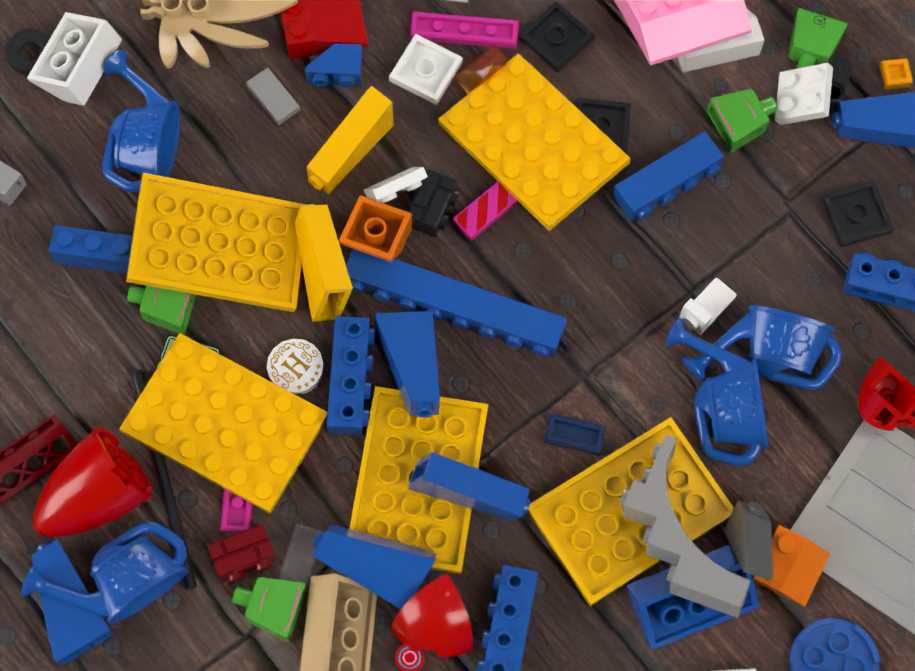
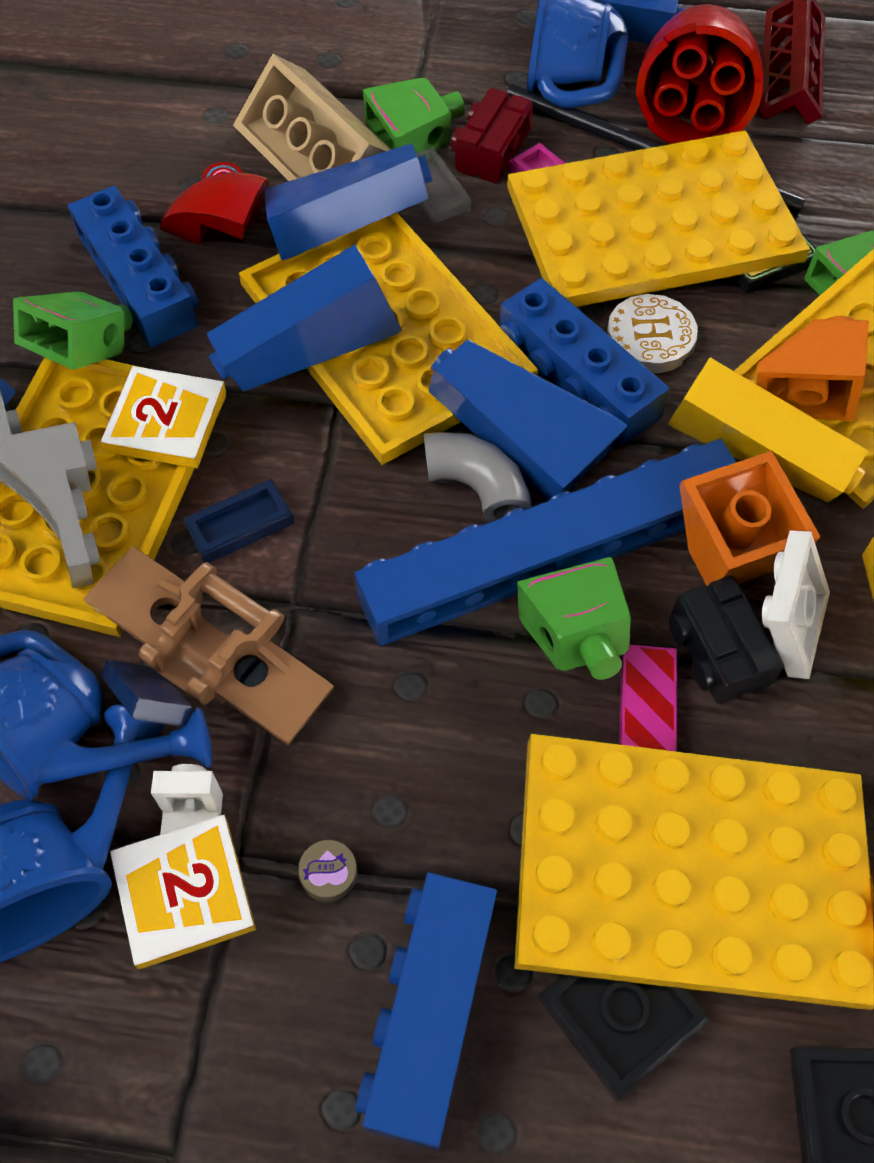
camera: 140 degrees right, 10 degrees down
none -> bright green torso [13,292,133,370]
none -> medium nougat piece [83,546,334,746]
none -> tile [101,366,226,468]
none -> dark blue tile [101,659,192,726]
none -> tile [110,815,256,970]
none -> dark tan tile [298,840,357,902]
none -> light grey cylinder [423,432,532,522]
none -> bright green torso [517,557,631,680]
none -> orange slope [757,316,869,421]

